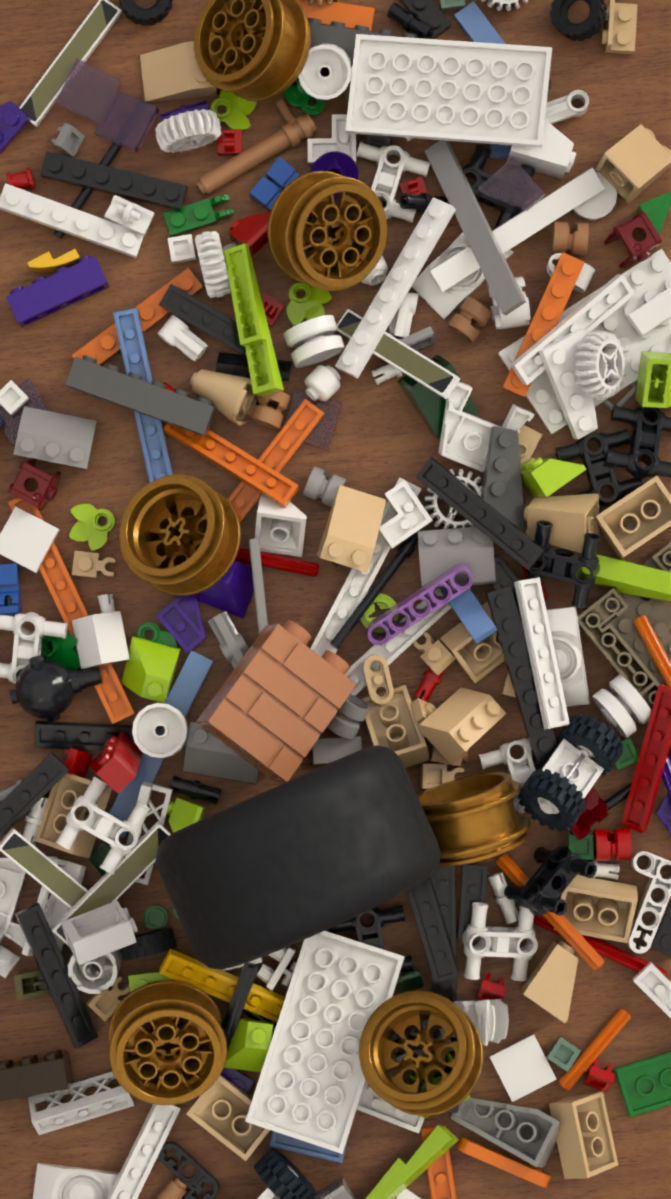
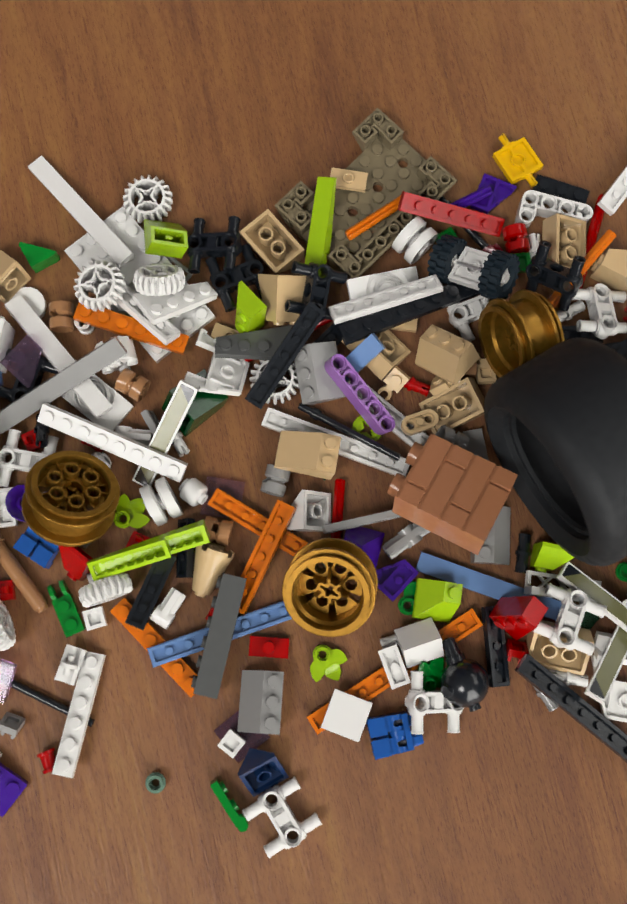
camera: 105 degrees left, 5 degrees down
dark purple brick [6,256,109,328] -> none
dark red piece [7,458,61,511] -> none
yellow slope [27,249,80,273] -> none
black plate [40,151,188,211] -> none
tan plate [72,551,117,578] -> none
white wheel [132,703,189,758] -> none
white plate [379,480,433,549] -> none
dark red piece [604,212,662,268] -> none
none -> white gear [73,259,126,312]
none -> red tile [248,636,289,659]
none -> white plate [377,644,411,690]

